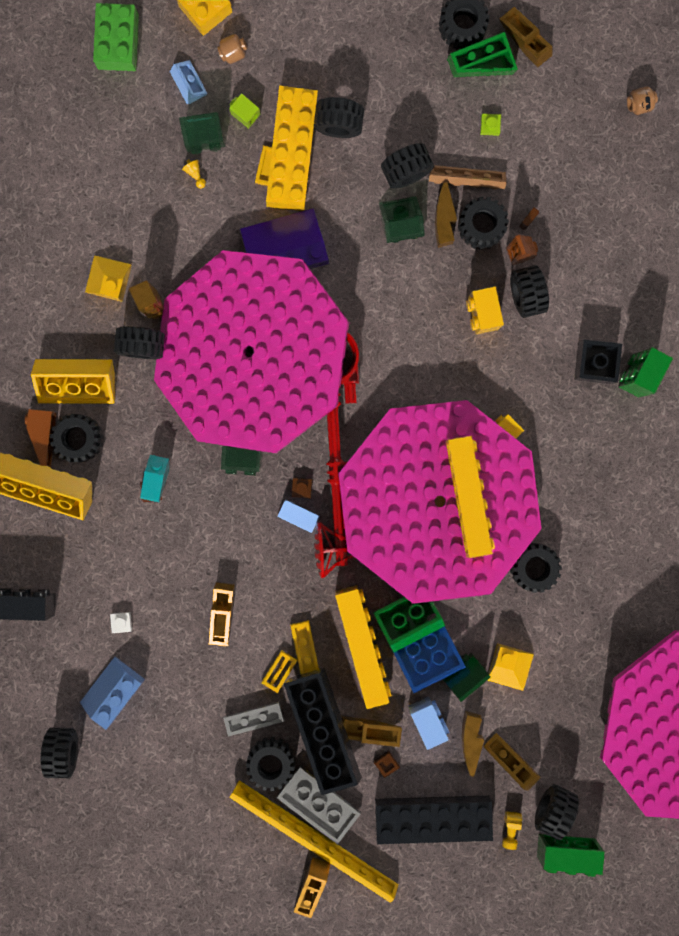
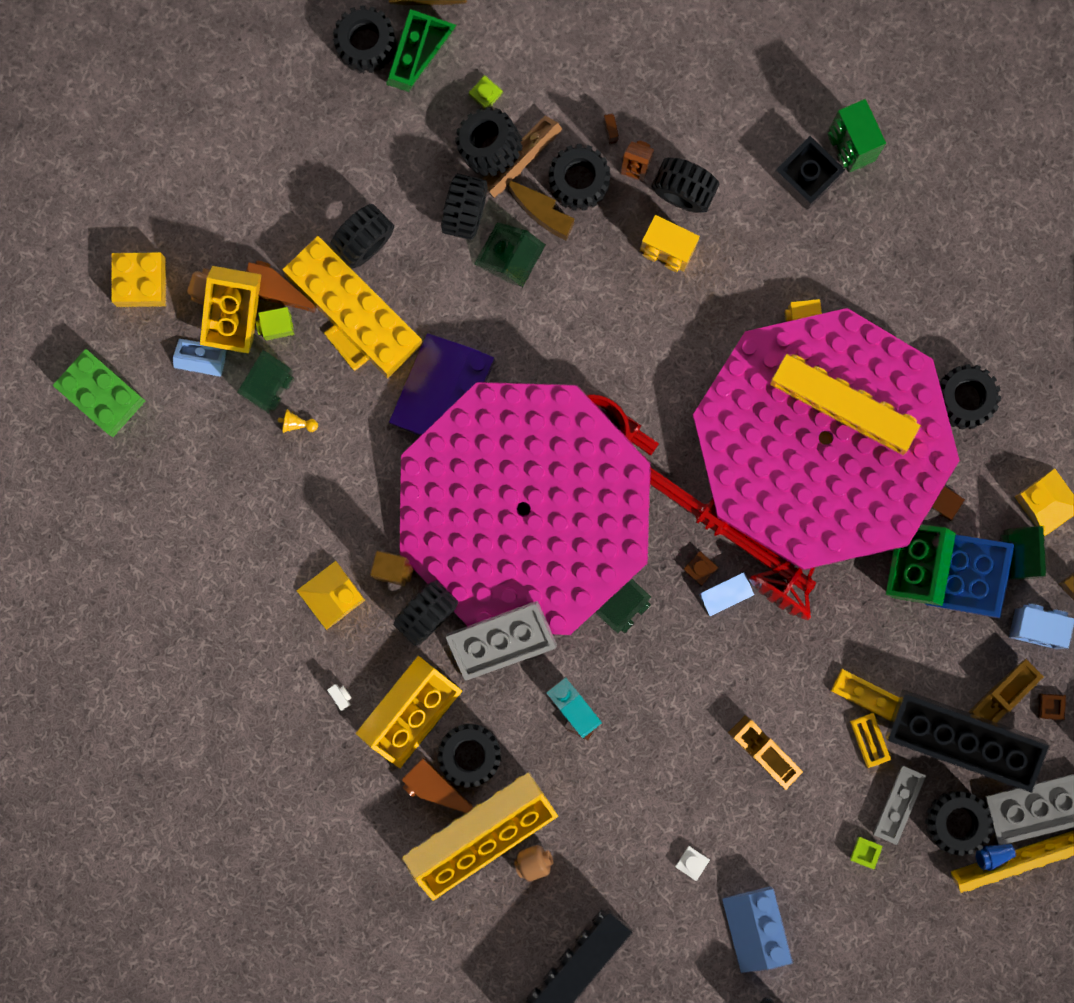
camera: 50 degrees left, 5 degrees down
yellow brick [335,585,392,709] -> none
none -> yellow brick [200,266,261,354]
none -> dark orange slope [246,261,316,313]
none -> white plate [327,684,352,711]
none -> light grey plate [445,601,557,681]
none -> black tyre [455,107,523,176]
none -> medium nougat head [514,845,553,881]
none -> lime plate [849,836,883,870]
none -> reddish brown tile [931,486,965,521]
none -> blue cone [975,844,1016,871]

